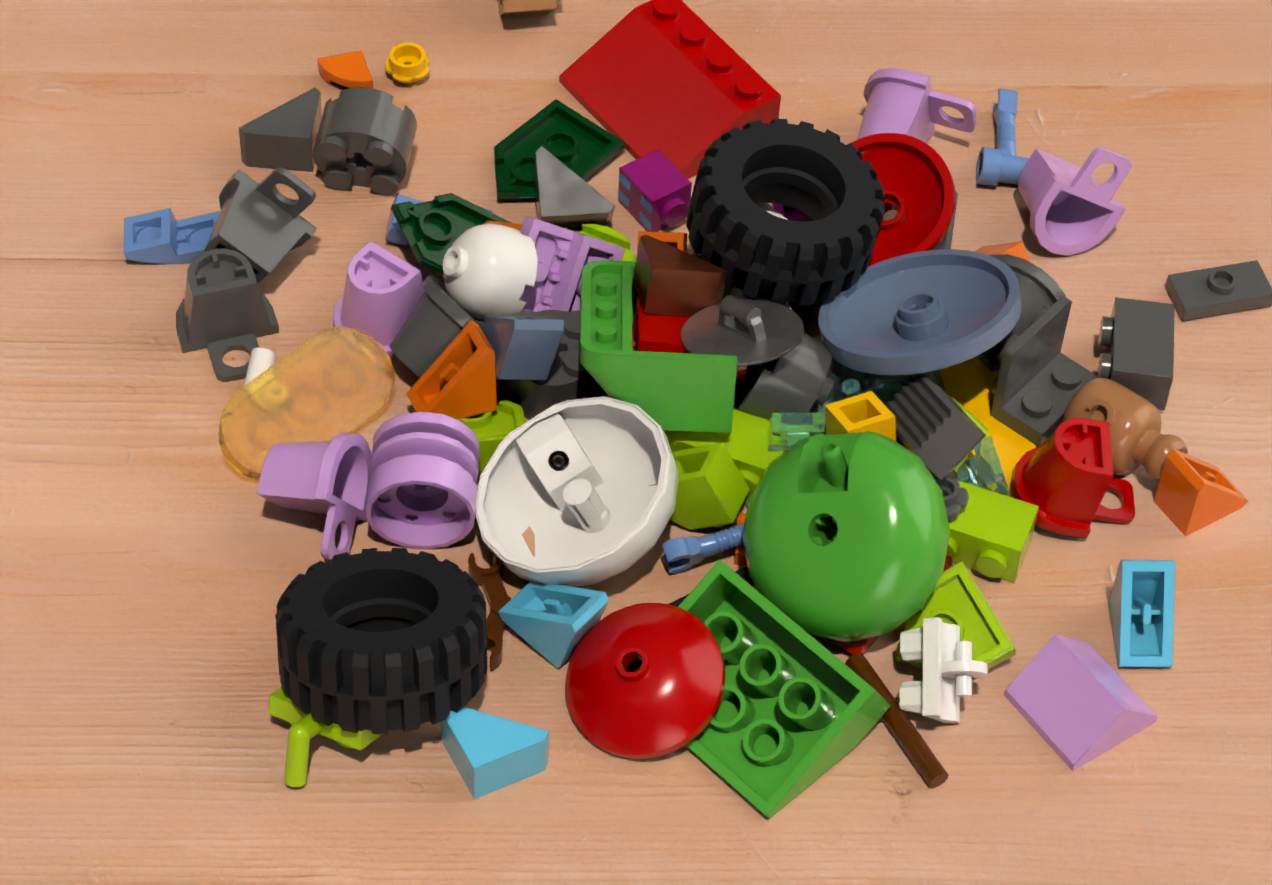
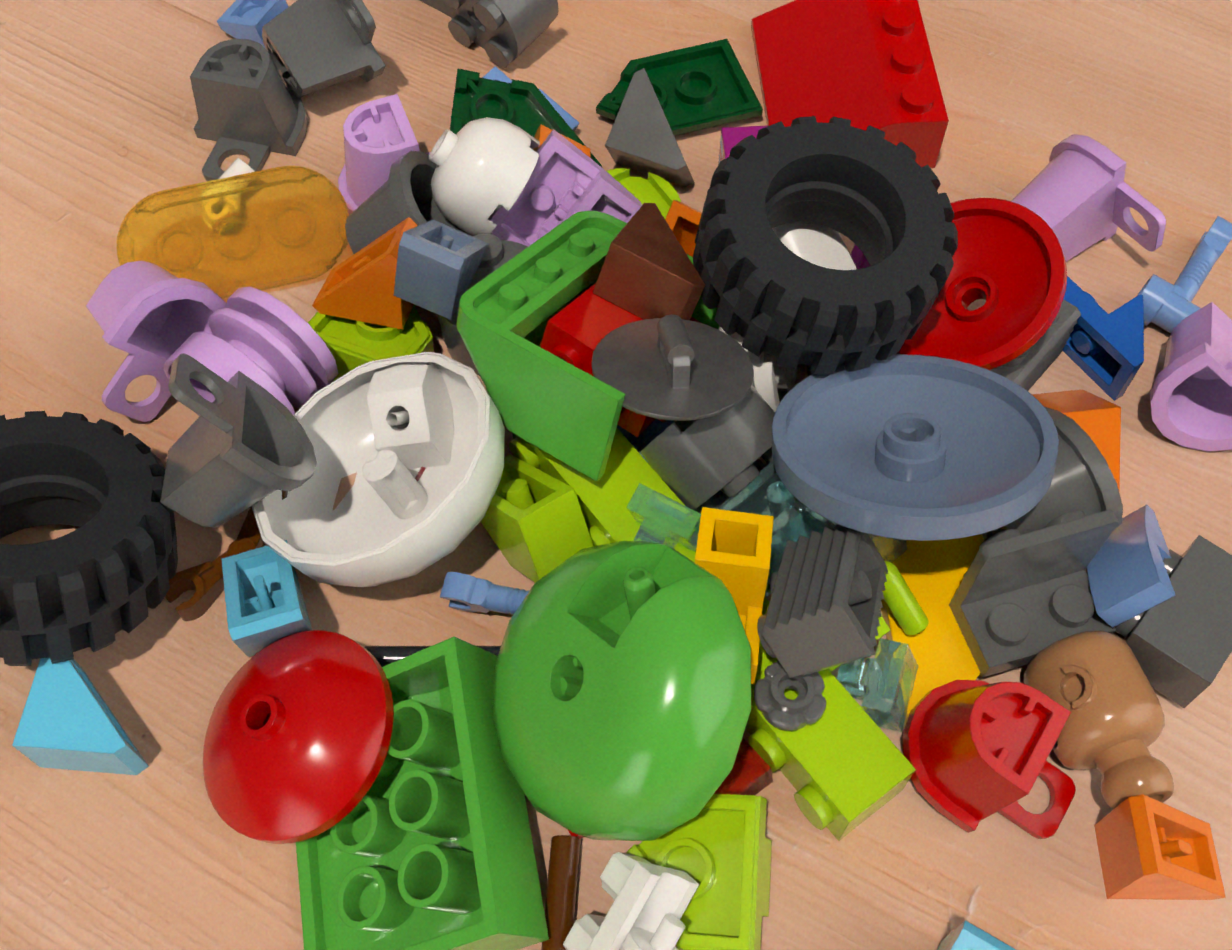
camera: 35 degrees right, 10 degrees up
none -> dark grey container [160,353,317,528]
none -> blue slope [1062,276,1144,401]
none -> medium blue slope [1087,505,1175,628]

